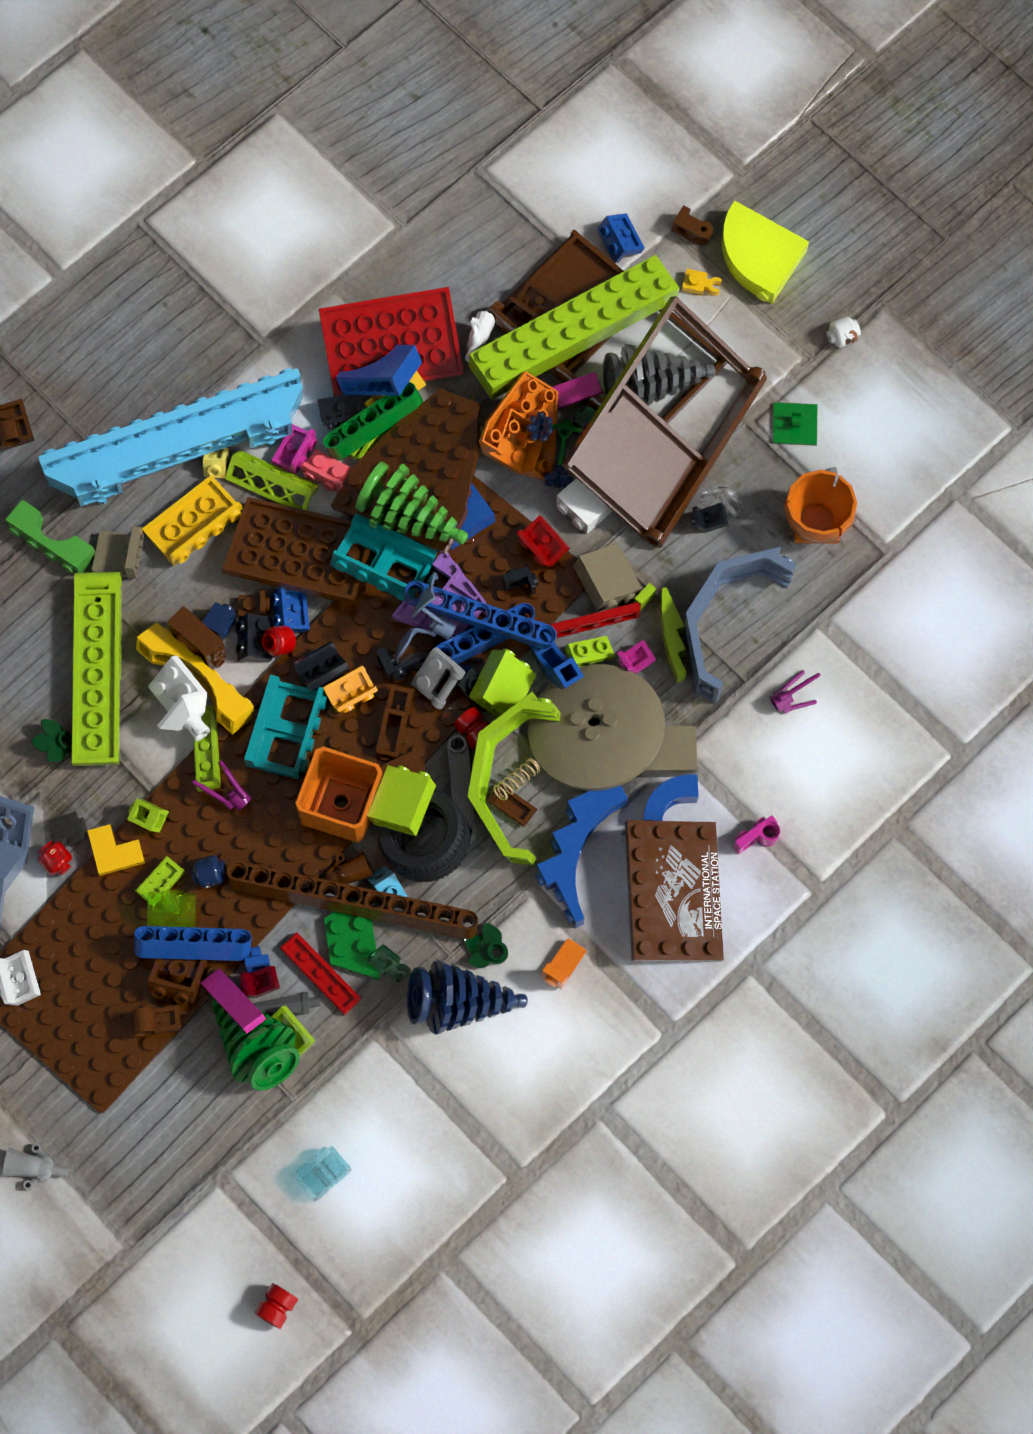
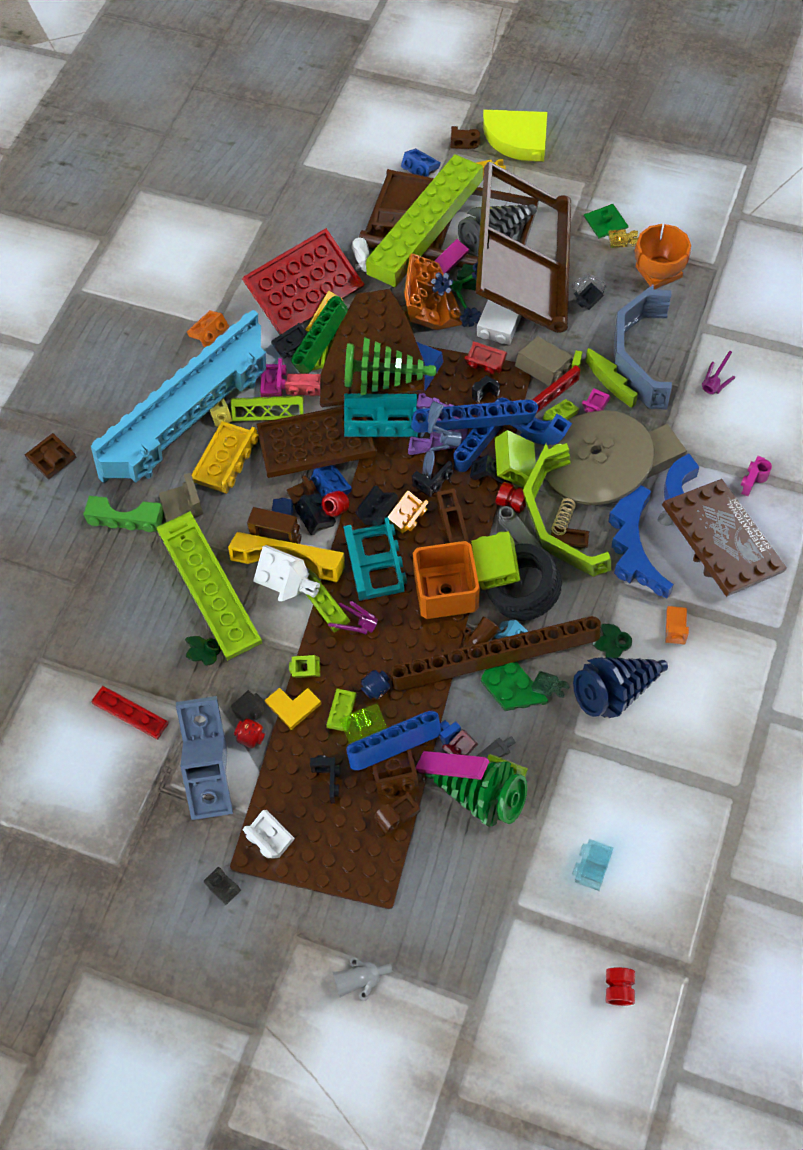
camera: 20 degrees left, 10 degrees down
red tile [280,932,362,1016] -> none
blue arch [336,345,422,396] -> none
light grey plate [411,647,465,709] -> none
white head [826,316,861,348] -> none
none -> orange bracket [187,310,229,347]
none -> black bracket [310,755,340,804]
none -> clear yellow plate [608,229,638,248]

